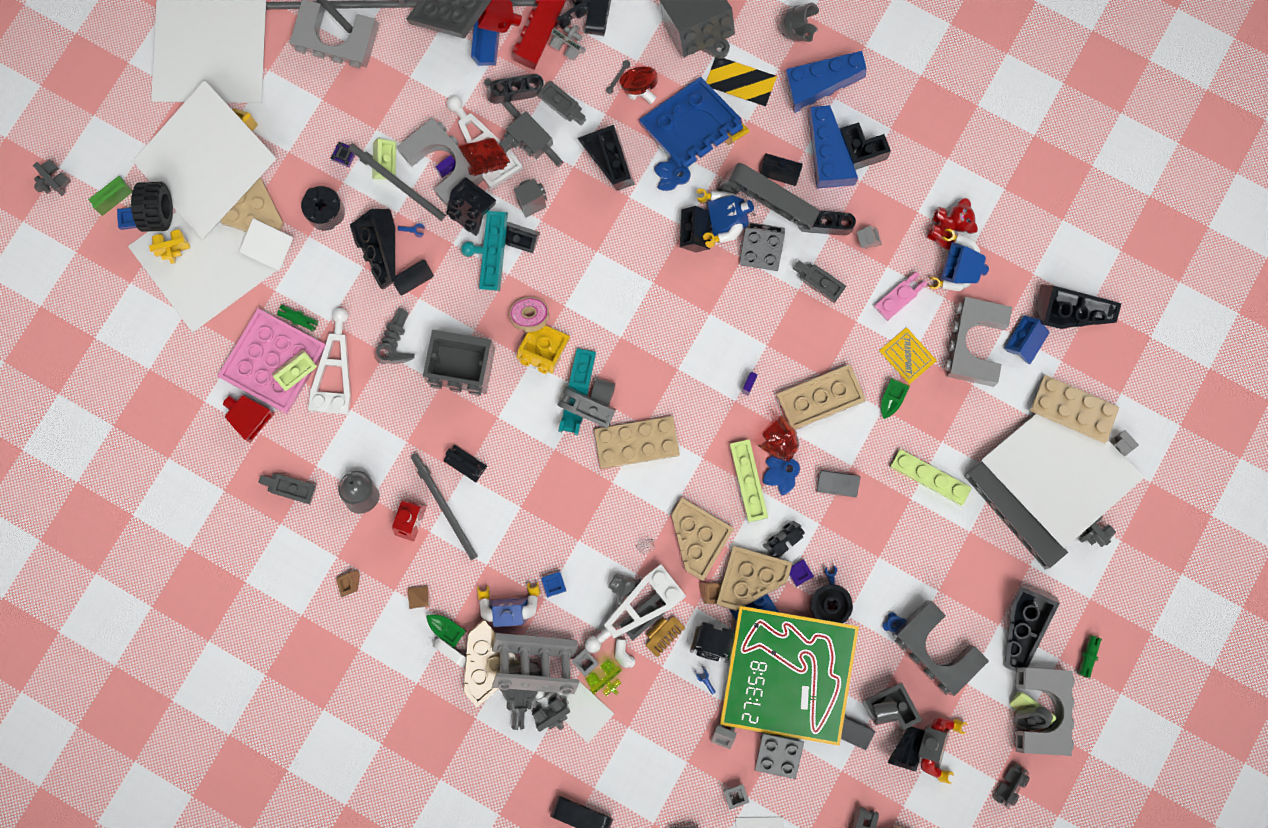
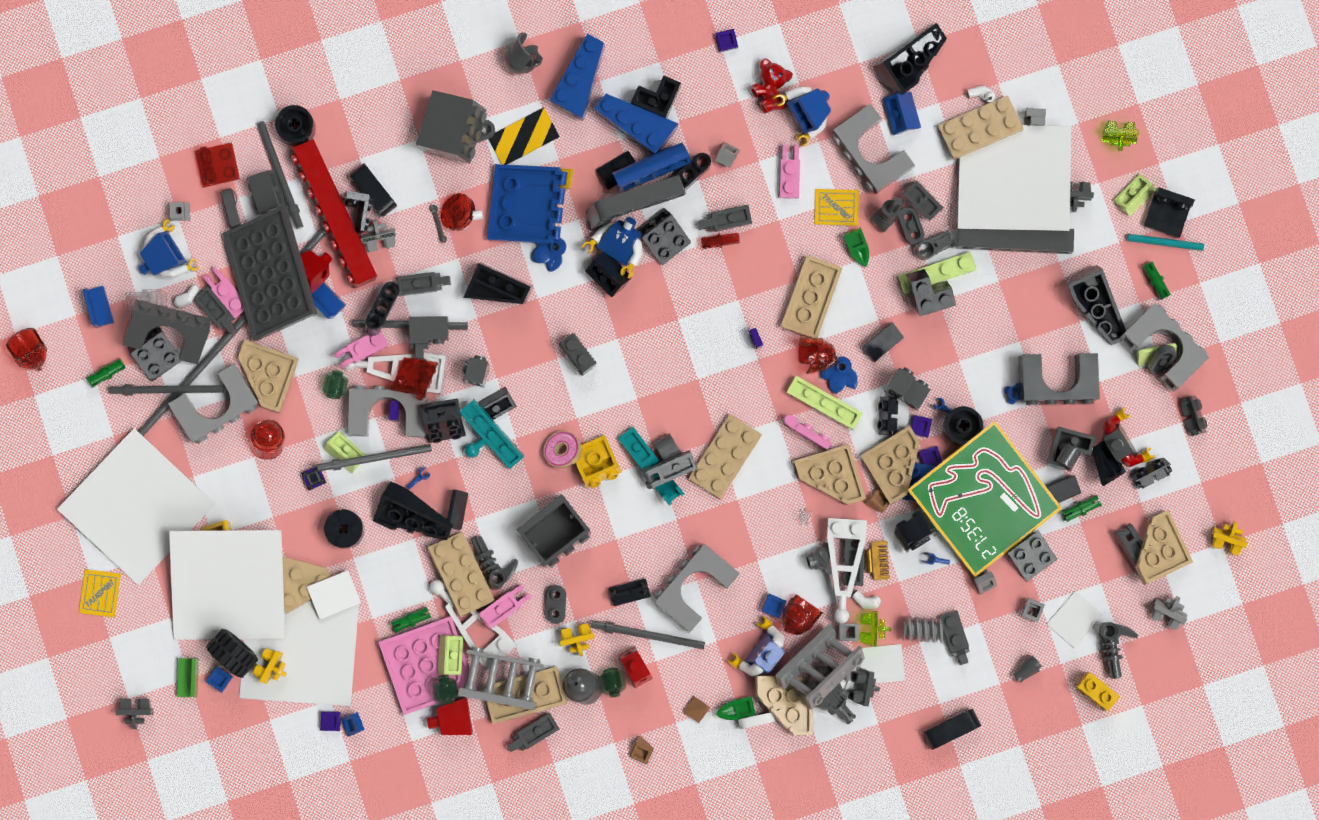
camera: 50 degrees left, 5 degrees up
none -> yellow sticker [79,569,121,618]
none -> tan plate [238,340,299,413]
none -> clear red helmet [250,420,285,460]
none -> dark purple tile [320,711,341,731]
none -> clear green head [322,370,348,399]
none -> bright pink hinge [334,331,389,368]
none -> blue plate [341,712,365,737]
none -> tan plate [427,532,495,618]
none -> clear green head [432,675,458,705]
none -> light grey fence [458,646,544,710]
none -> bright pink hinge [478,584,531,630]
none -> tan plate [483,666,568,724]
none -> dark grey plate [546,585,567,624]
none -> dark grey brick [559,333,597,376]
none -> yellow hips [560,623,595,657]
none -> clear green head [599,668,626,698]
none -> blue brick [612,142,691,193]
none -> light grey arch [654,544,740,633]
none -> clear red axle [701,233,740,250]
none -> dark purple tile [715,29,738,52]
none -> clear red helmet [782,594,824,635]
none -> bright pink hinge [784,414,831,451]
none -> dark grey piece [870,197,904,232]
none -> dark grey brick [885,367,931,411]
none -> dark grey plate [898,207,924,245]
none -> dark grey hinge [903,180,945,221]
none -> light grey piece [903,617,943,643]
none -> brick [906,269,956,317]
none -> dark grey piece [915,231,955,260]
none -> dark purple tile [918,446,942,466]
none -> dark grey hinge [939,610,970,665]
none -> white arm [967,85,995,103]
none -> green pin [1062,495,1102,522]
none -> clear neon green hips [1102,121,1139,152]
none -> yellowish green slope [1113,174,1156,216]
none -> teal bar [1127,234,1204,251]
none -> black hinge [1130,458,1172,489]
none -> black bracket [1144,187,1195,238]

